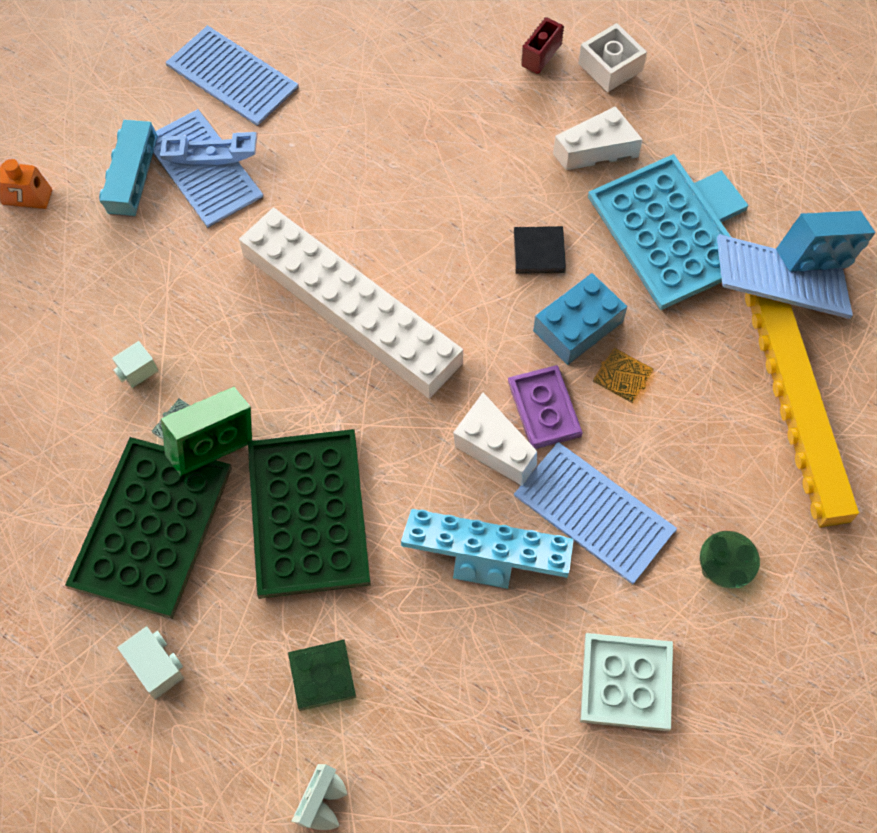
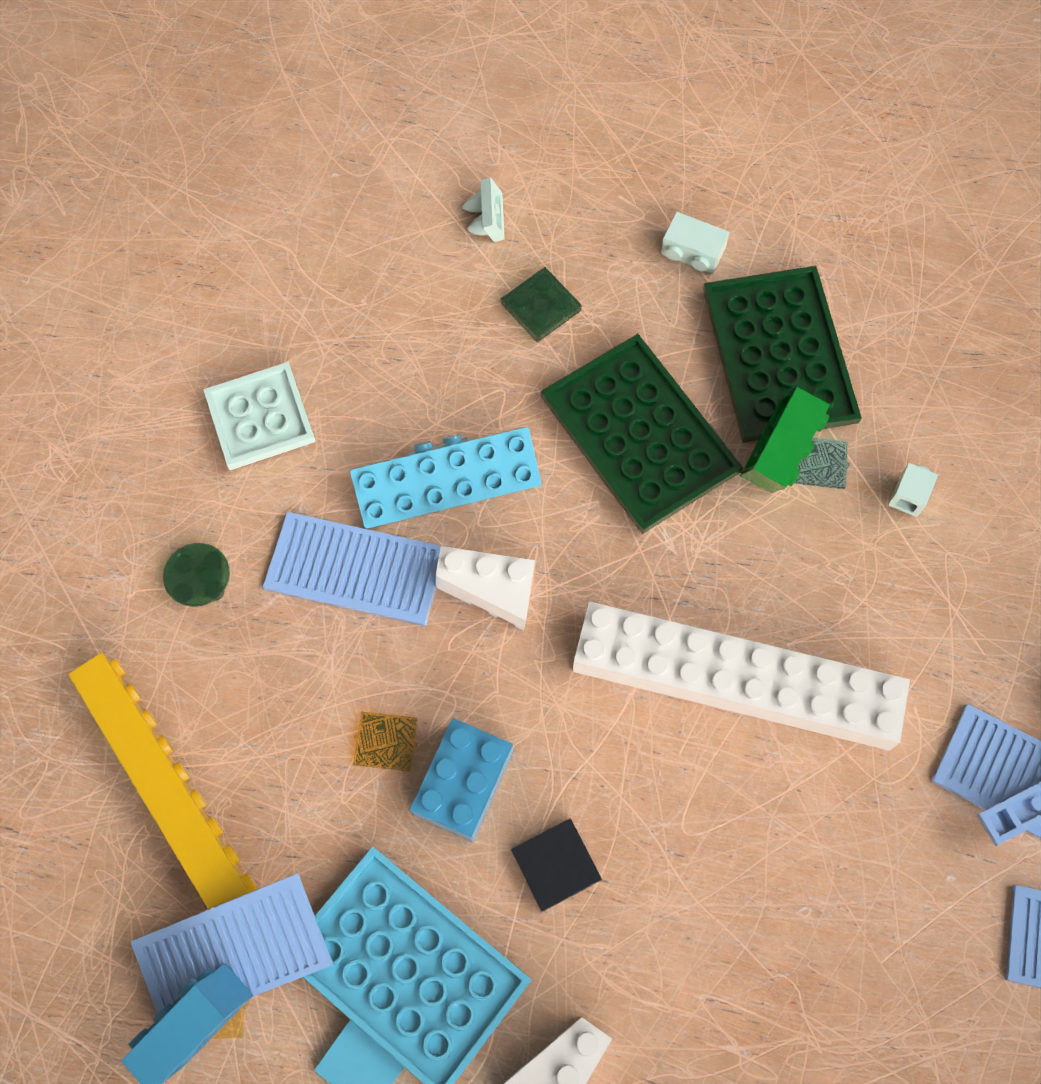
camera: 155 degrees right, 5 degrees up
medium lavender tile [508,365,583,449] -> none

